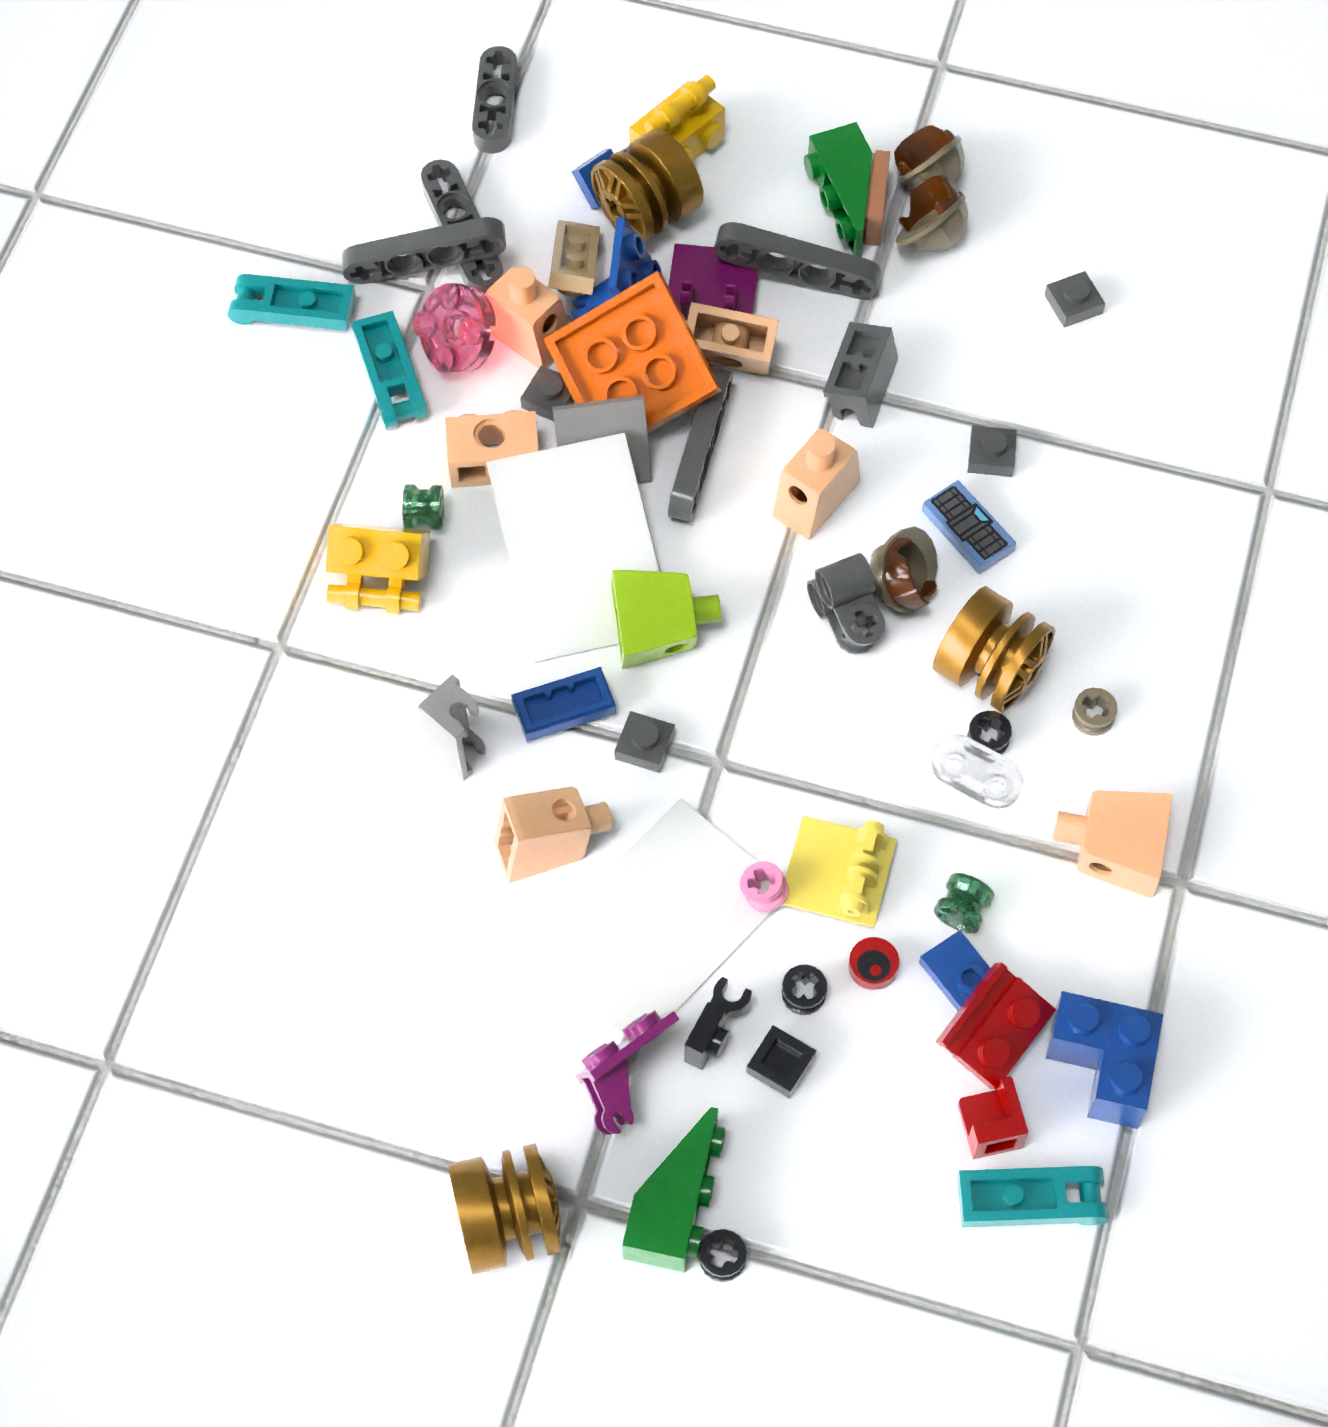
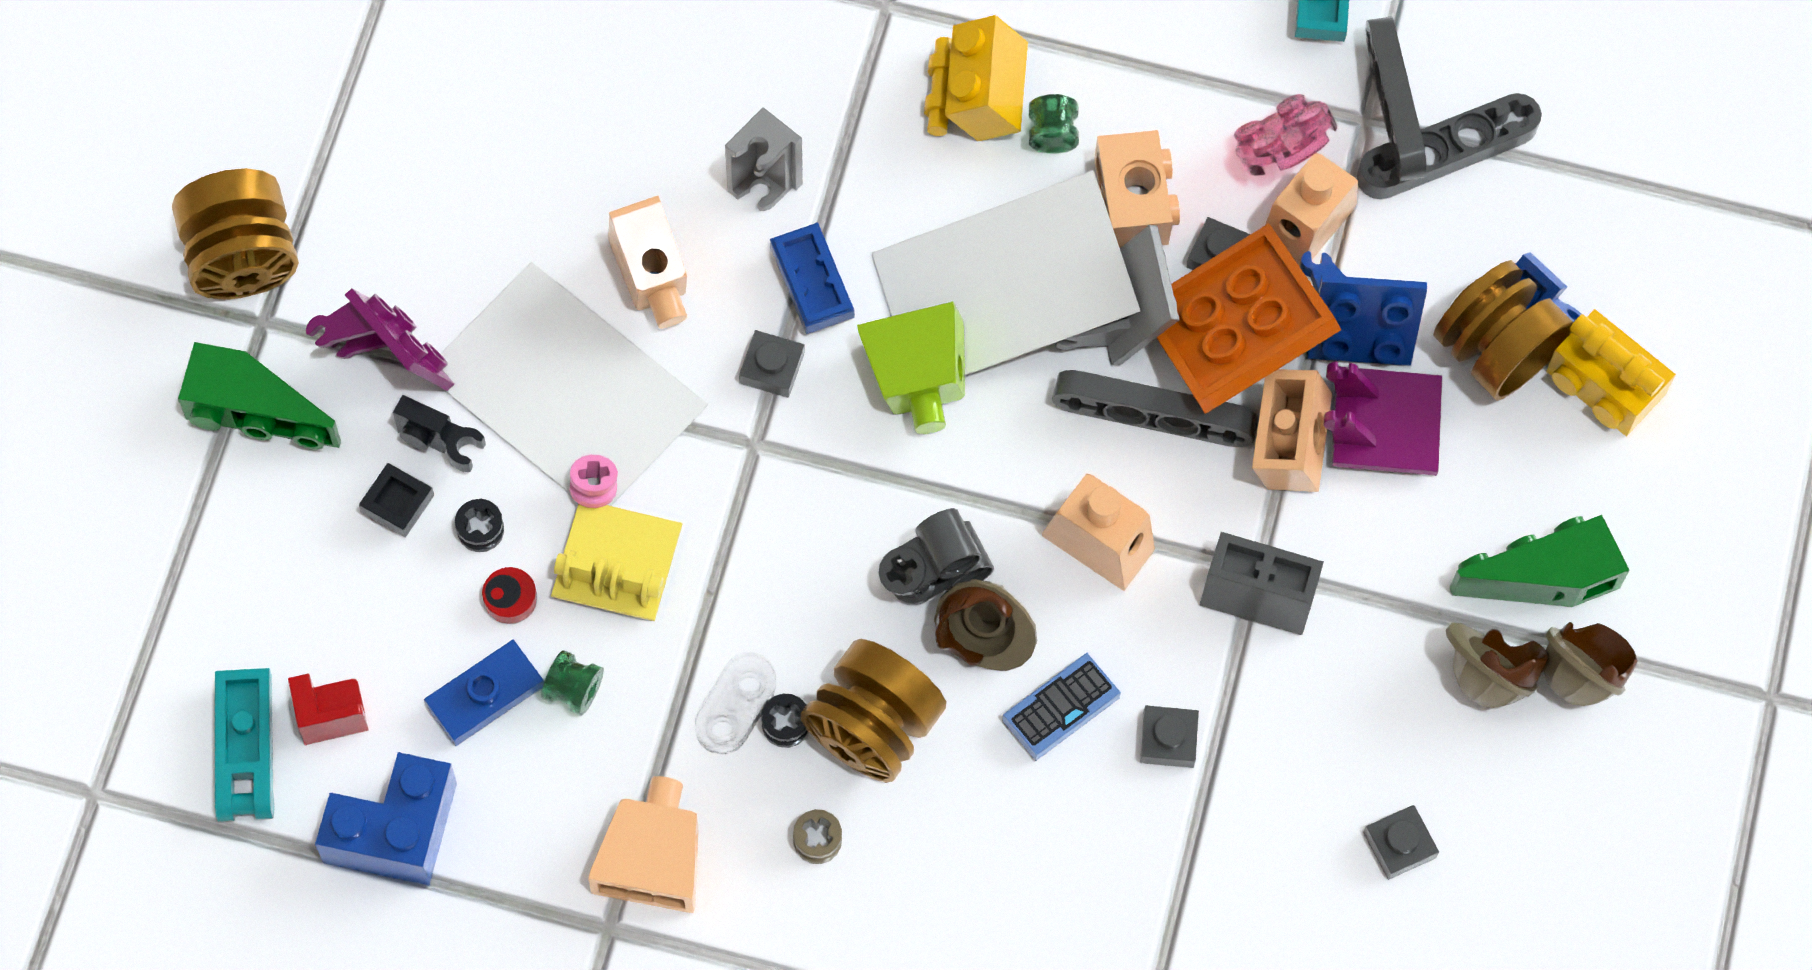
camera: 85 degrees right, 5 degrees up
teal plate [351,310,428,429] -> none
dark grey beam [472,46,518,154] -> none
tan plate [548,220,600,296] -> none
black bush [699,1229,747,1283] -> none
dark grey beam [714,222,882,300] -> none
nougat tile [863,150,891,246] -> none
red plate [935,962,1056,1089] -> none

